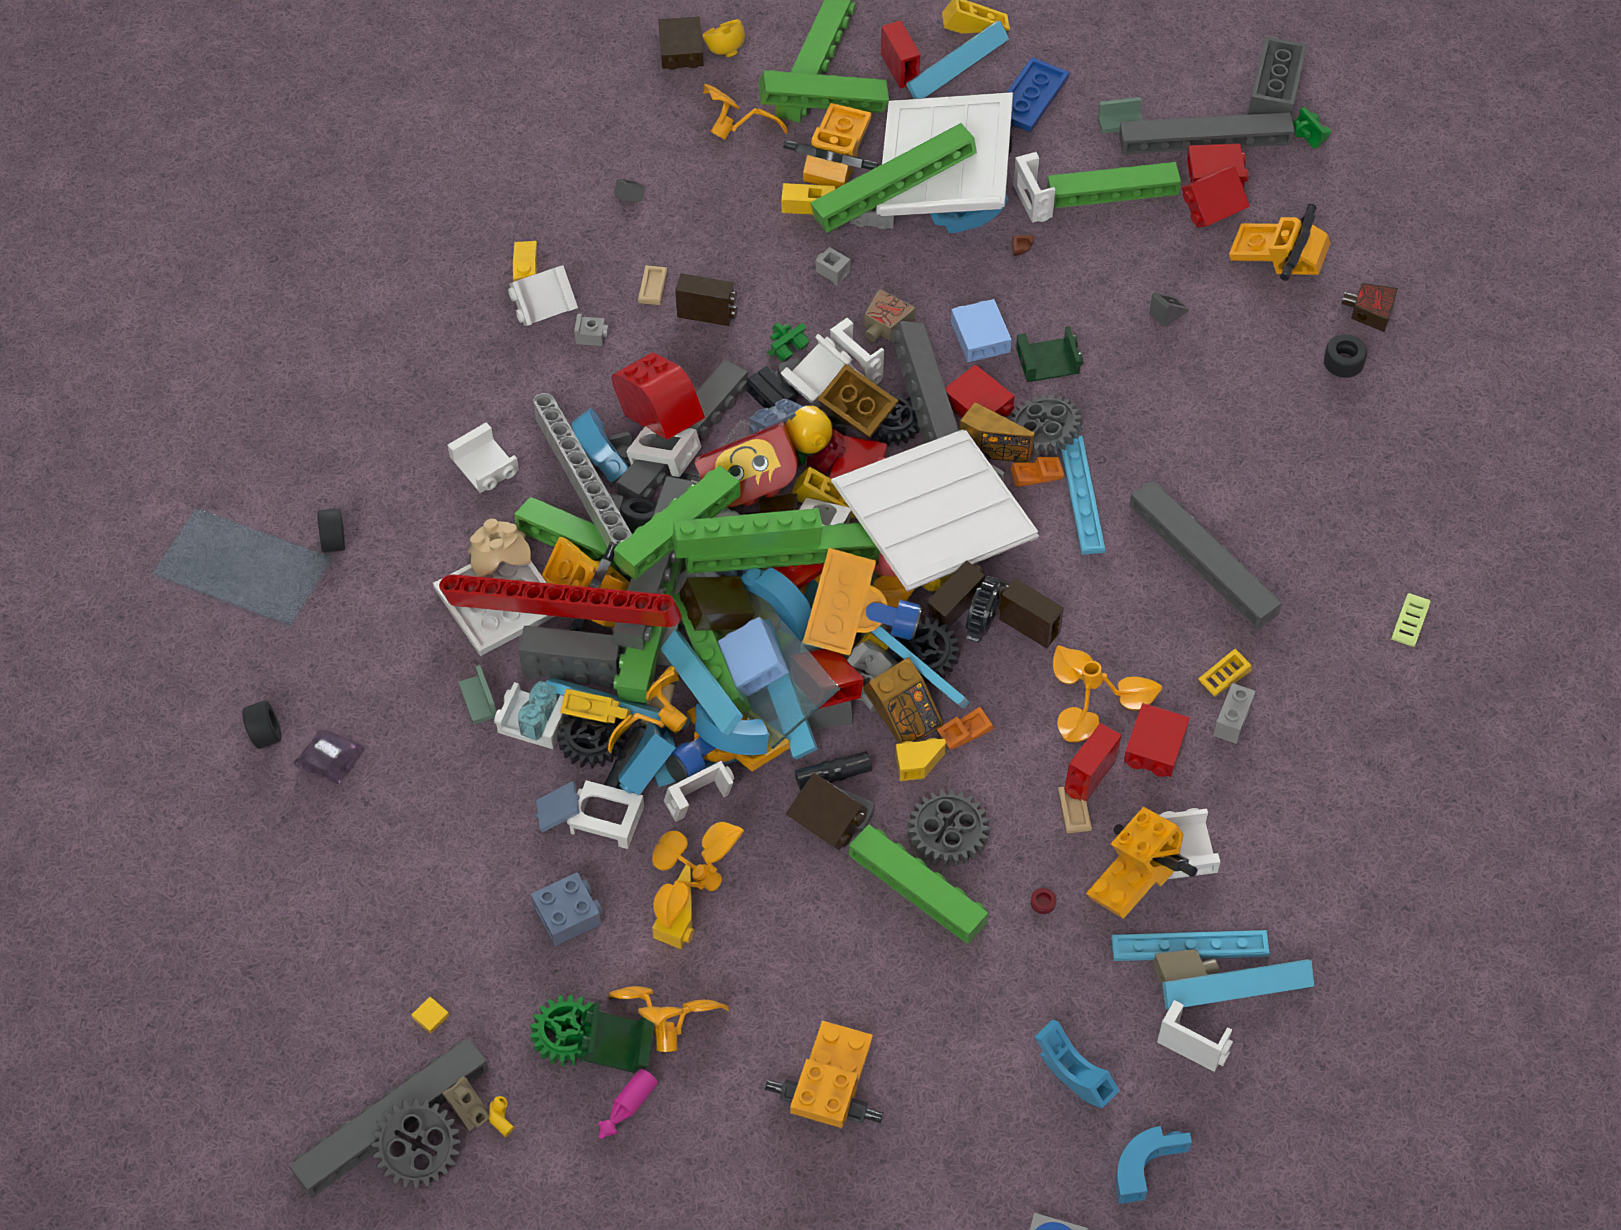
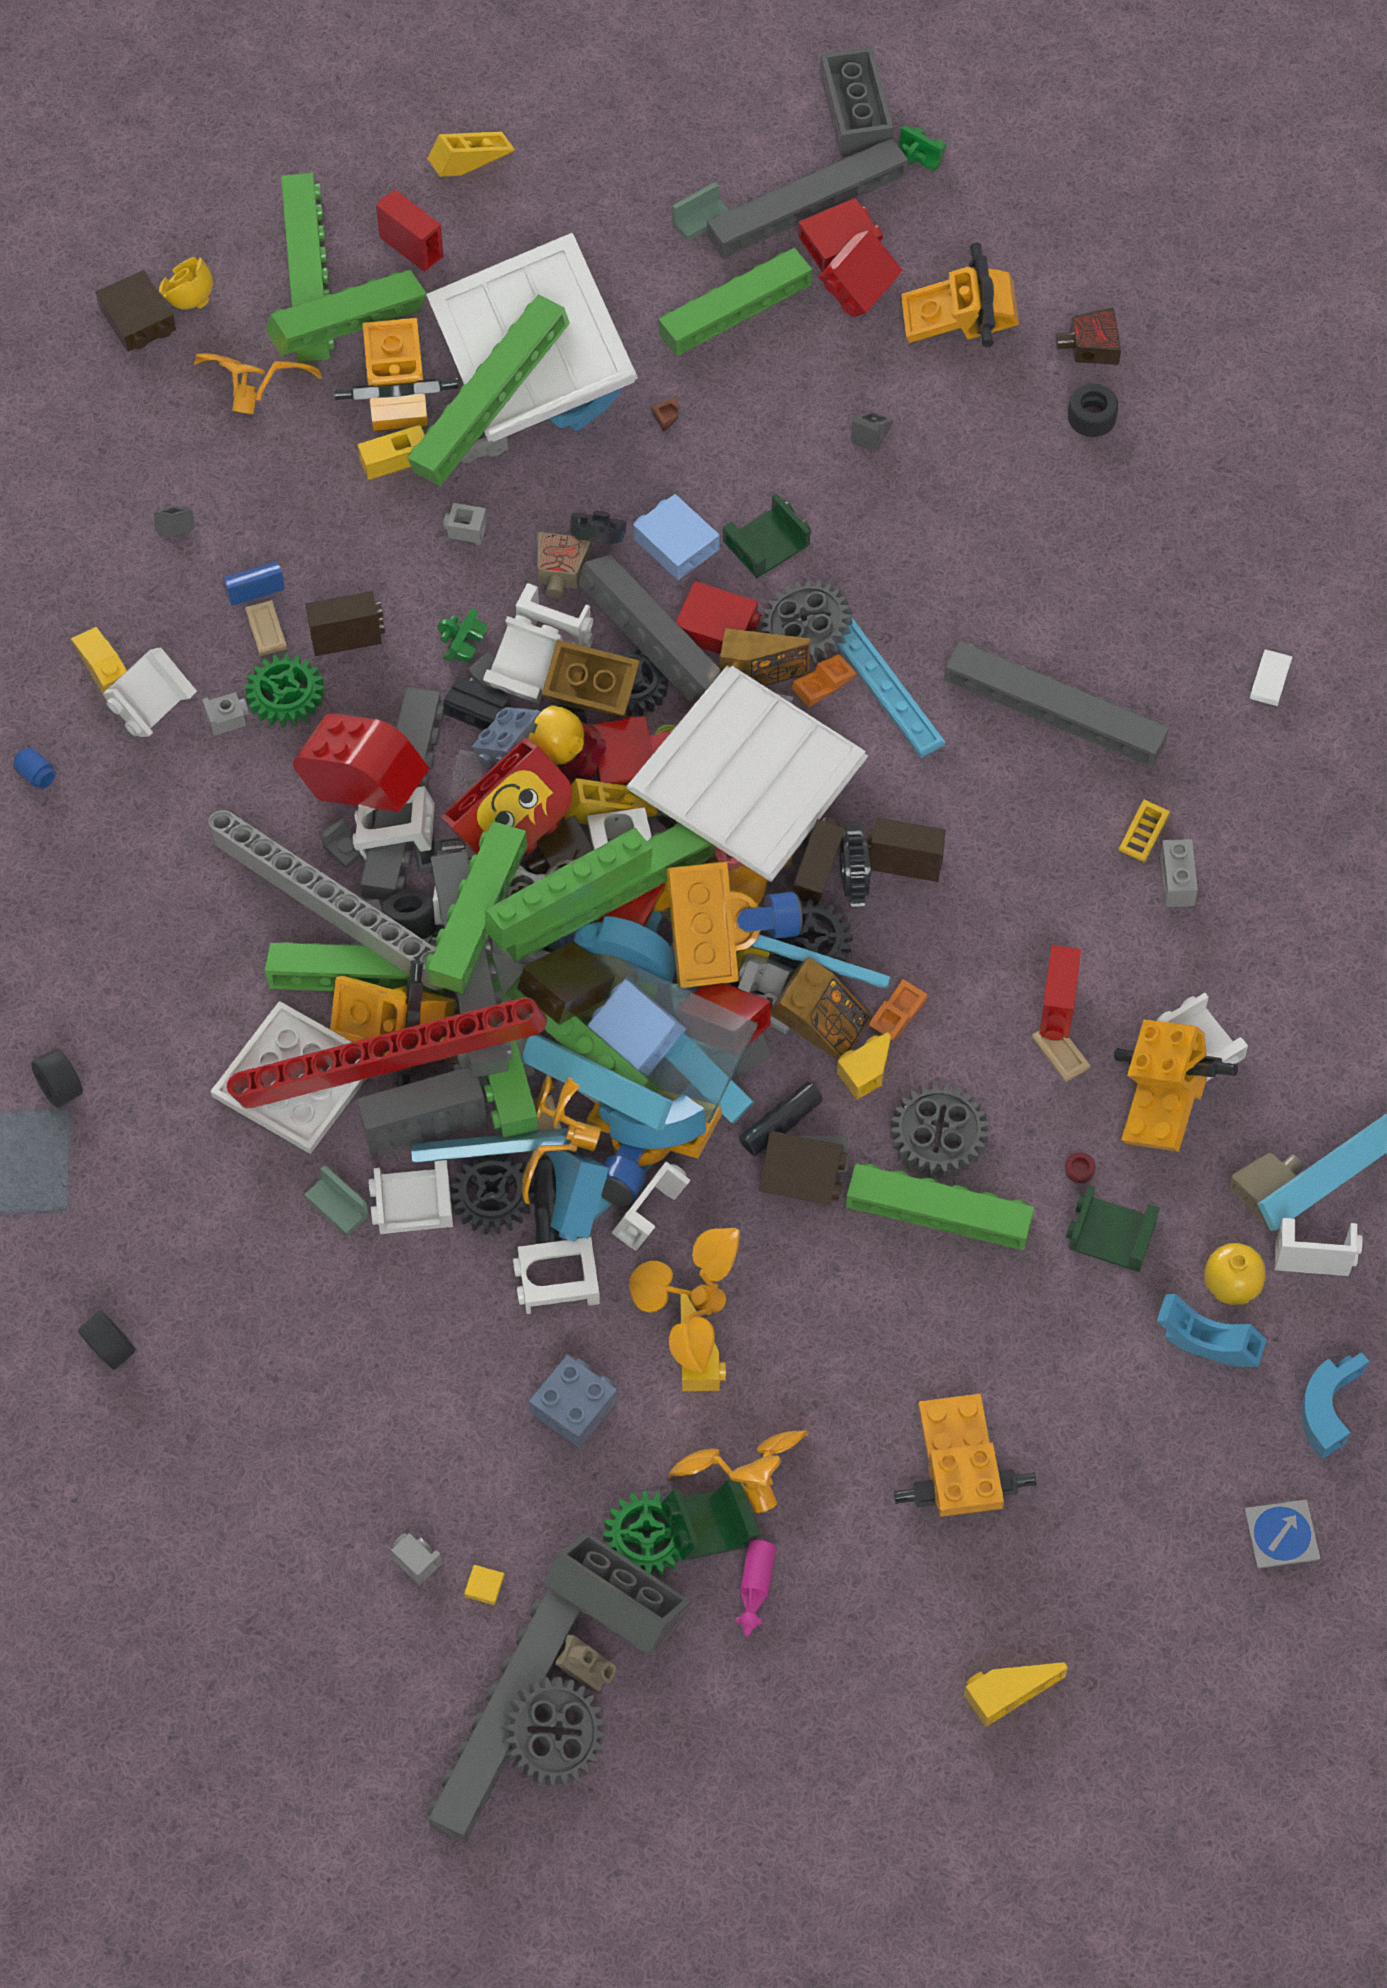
camera: 25 degrees left, 5 degrees up
clear purple slope [294,729,364,784] -> none
white panel [448,422,519,493] -> none
tan brick [467,519,531,577] -> none
yellow arm [488,1096,515,1137] -> none
clear light blue brick [518,681,558,741] -> none
sand blue piece [536,781,580,833] -> none
yellow hinge [560,689,632,724] -> none
dark azure arch [572,407,629,483] -> none
medium azure tile [906,21,1009,99] -> none
blue plate [1006,57,1069,132] -> none
white panel [1013,152,1055,223] -> none
light orange plant [1053,645,1162,742] -> none
medium azure tile [1111,930,1270,961] -> none
red brick [1124,703,1190,777] -> none
yellowish green slope [1391,593,1431,647] -> none
none -> blue brick [13,748,56,789]
none -> blue brick [222,561,285,606]
none -> green gear [245,653,325,728]
none -> light grey brick [391,1533,442,1585]
none -> dark grey brick [544,1532,691,1654]
none -> black plate [570,511,627,544]
none -> dark green panel [1066,1185,1160,1272]
none -> yellow cylinder [1204,1243,1266,1305]
none -> white slope [1250,649,1292,706]

